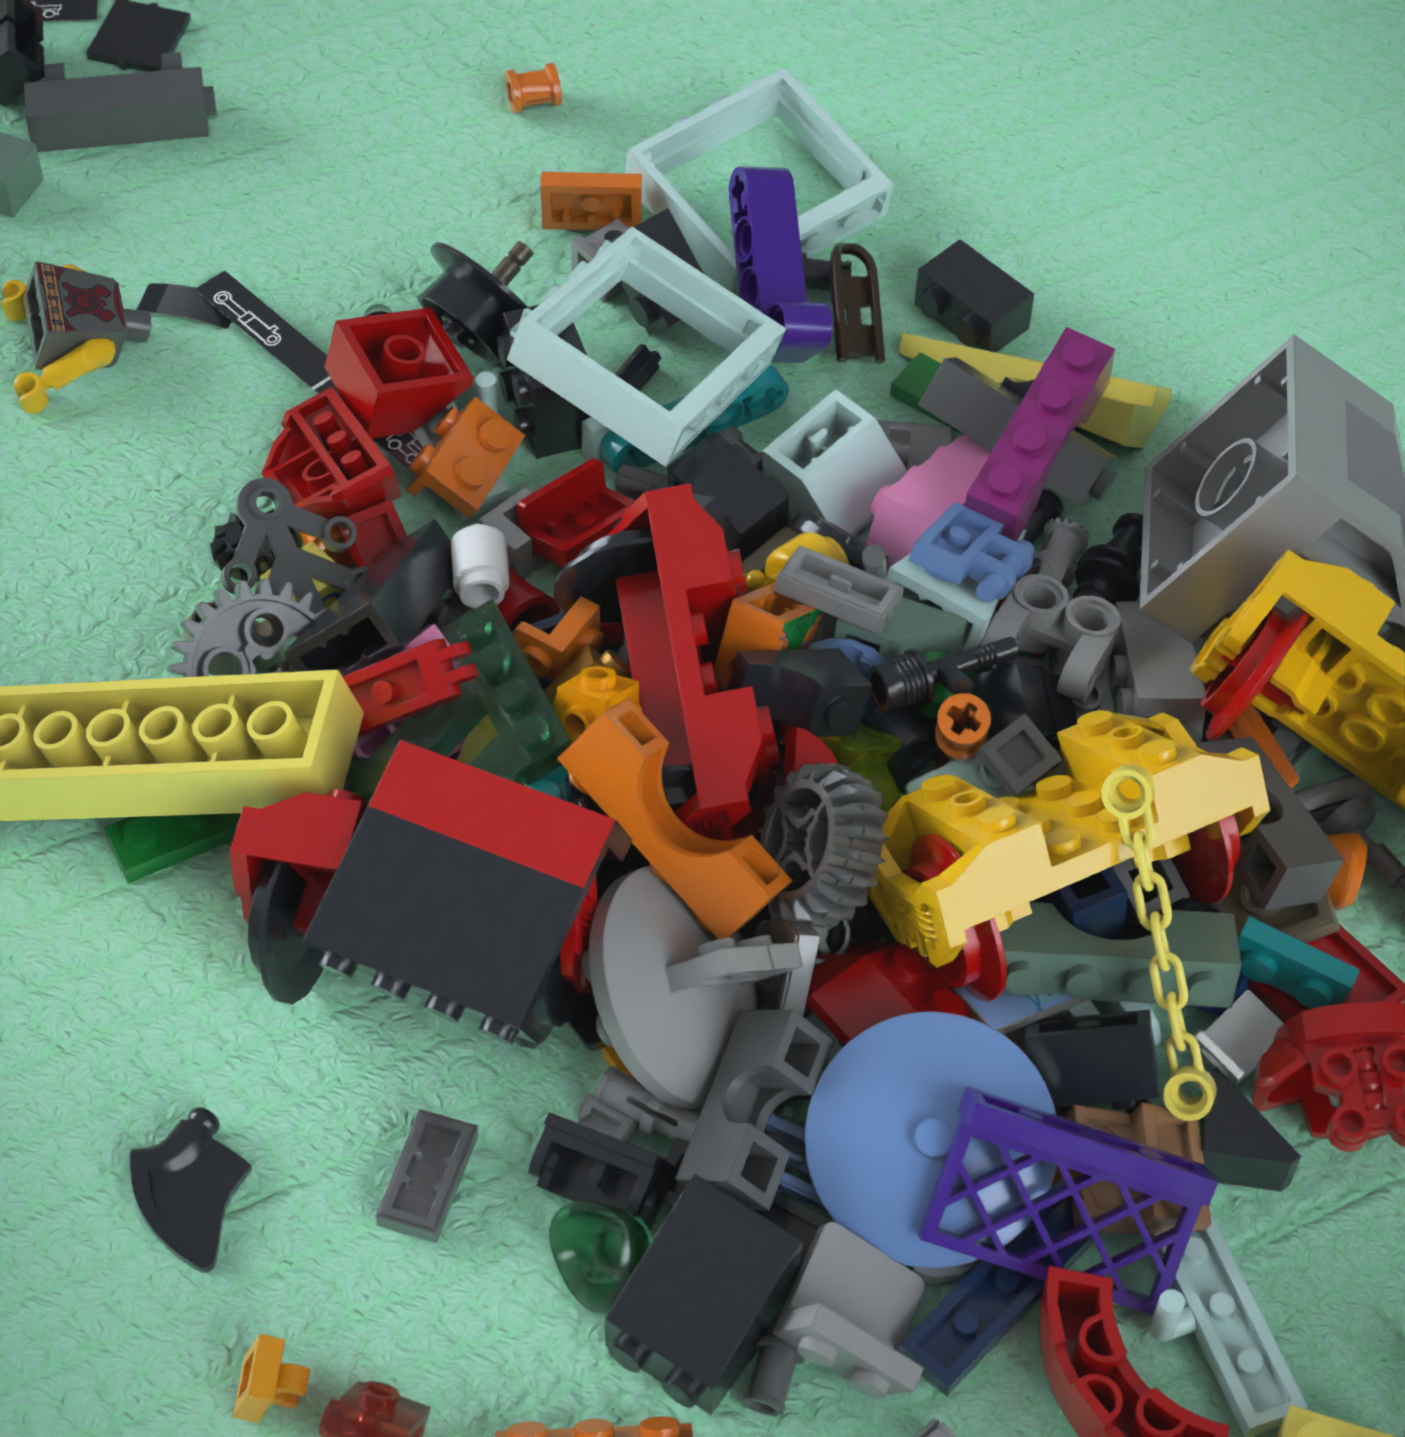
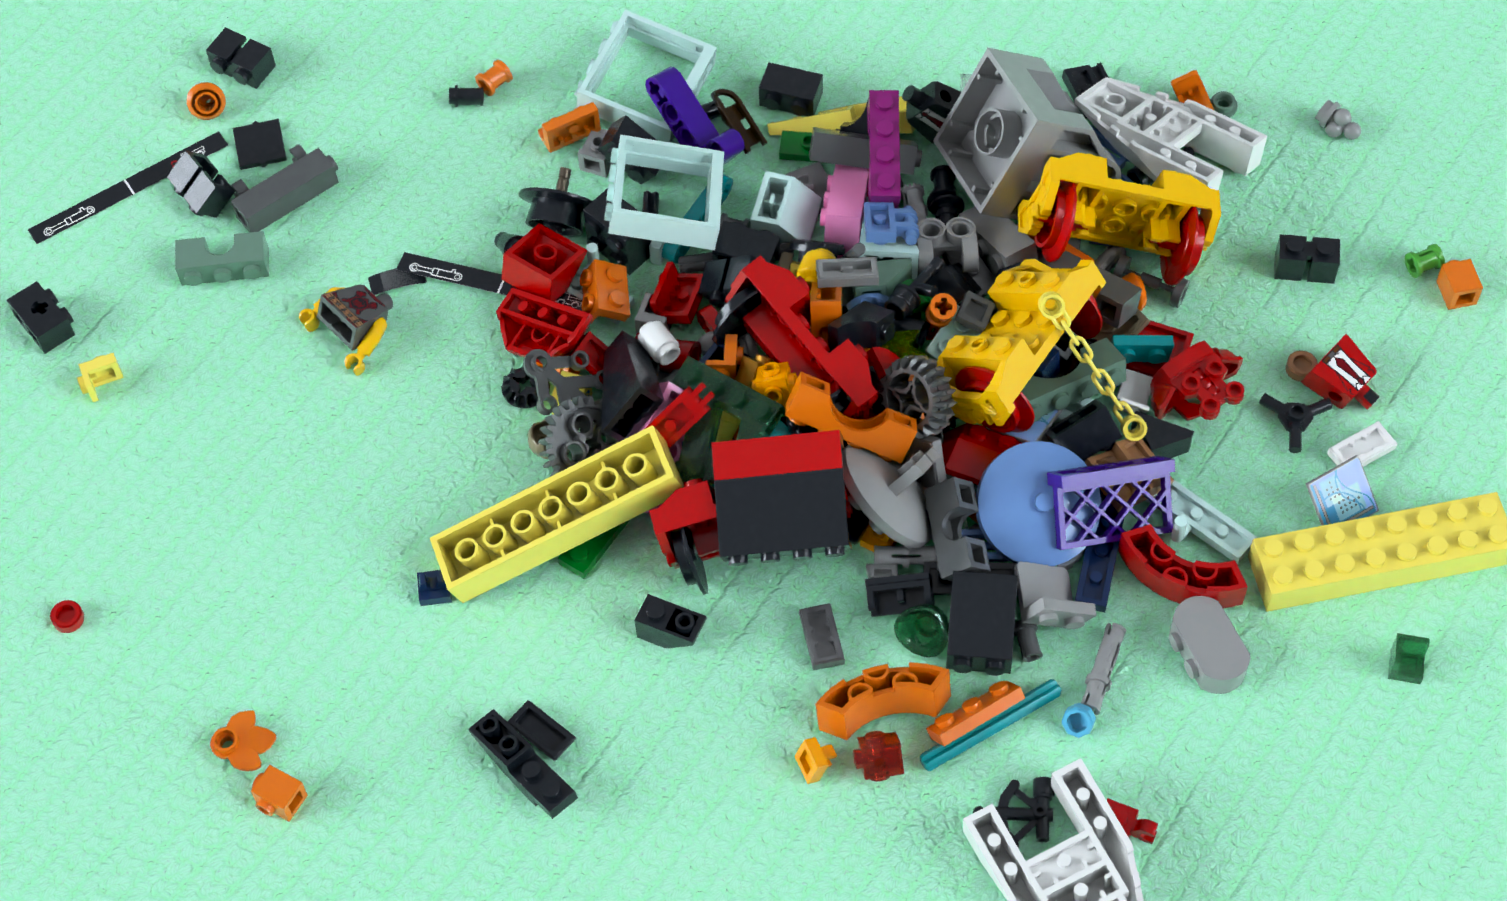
camera: 25 degrees left, 5 degrees up
black arm [130,1107,252,1273] -> none
none -> black pin [449,85,484,107]
none -> black slope [634,594,707,648]
none -> orange brick [816,662,951,740]
none -> black torso [902,81,961,144]

